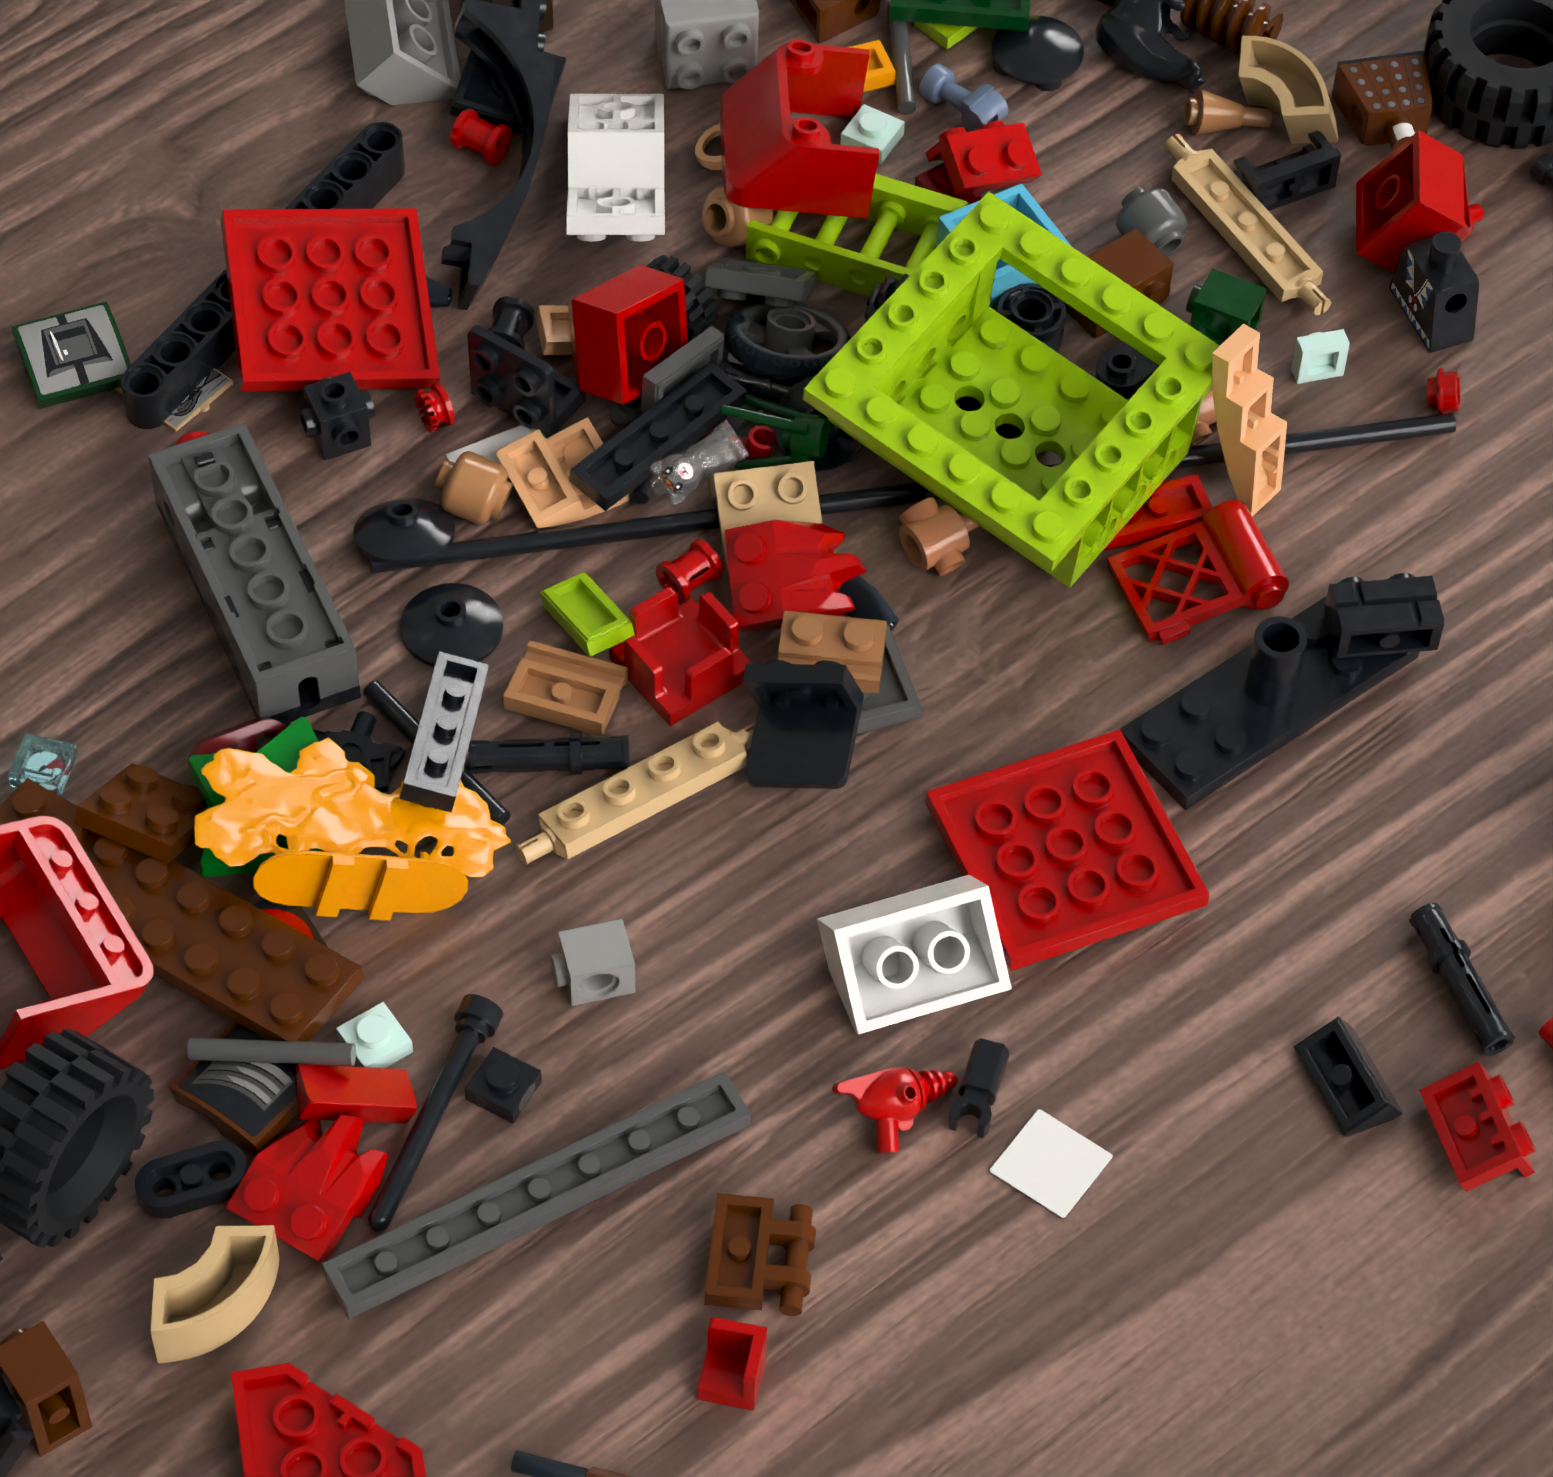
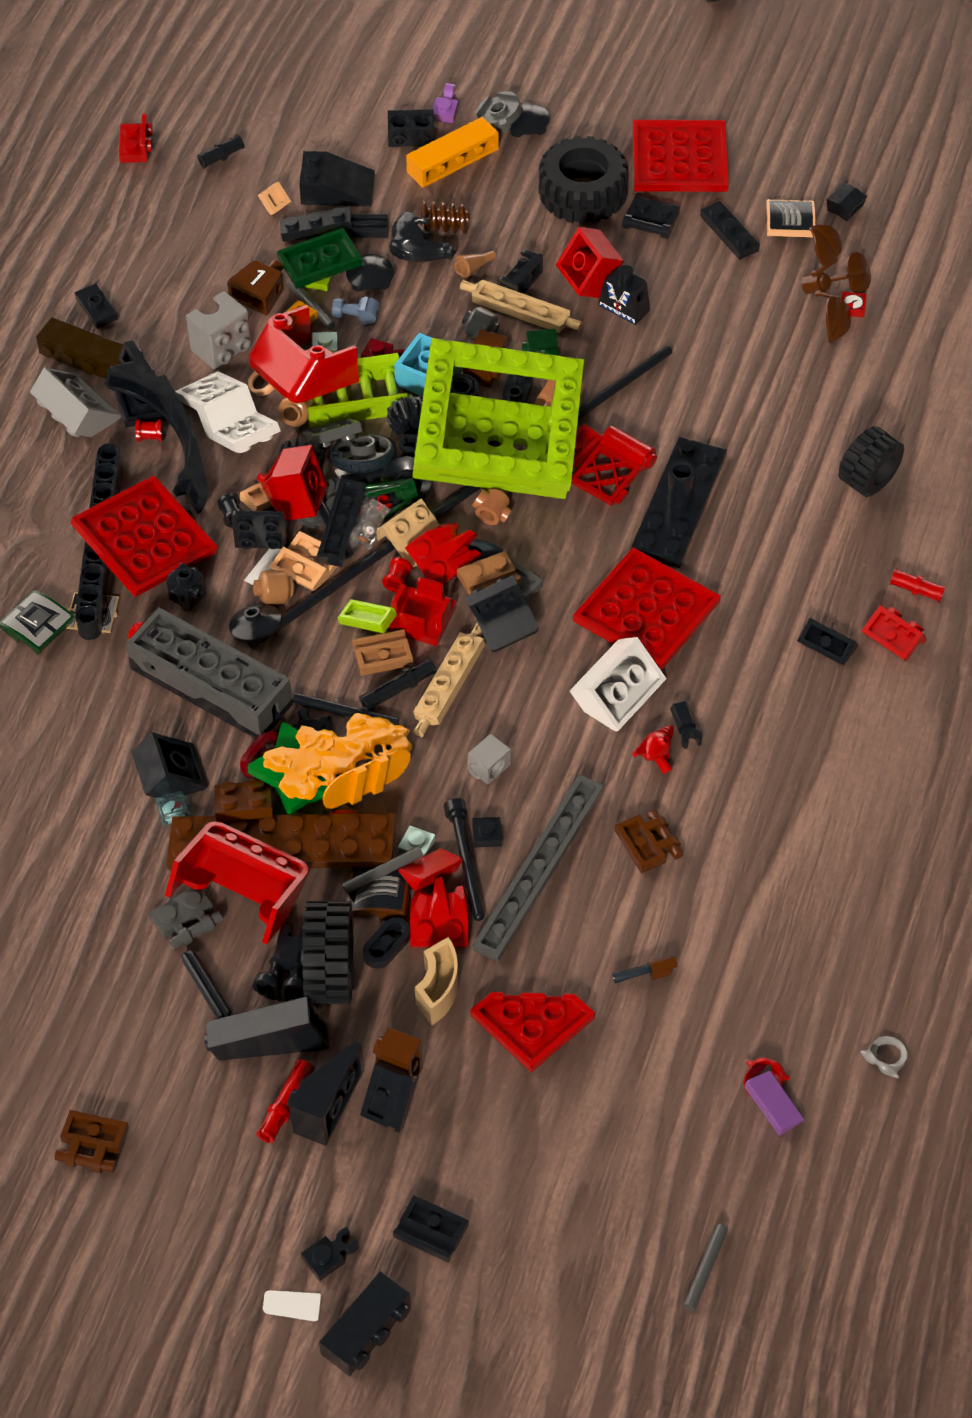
camera: 30 degrees left, 0 degrees up
plate [399,651,489,813] -> none
black dish [400,583,503,667] -> none
red bush [414,383,455,433] -> none
dark grey tile [640,326,724,413] -> none
red panel [697,1317,767,1411] -> none
red bracket [925,120,1042,196] -> none
white sticker [990,1109,1113,1218] -> none
light nougat slope [1212,324,1287,517] -> none
tan brick [1239,36,1338,144] -> none
light aqua plate [1291,329,1350,384] -> none
black brick [1324,573,1444,659] -> none
reddish brown torso [1332,50,1432,152] -> none
black pin [1409,903,1515,1056] -> none
red plate [1427,368,1461,414] -> none
none -> black slope [131,732,208,801]

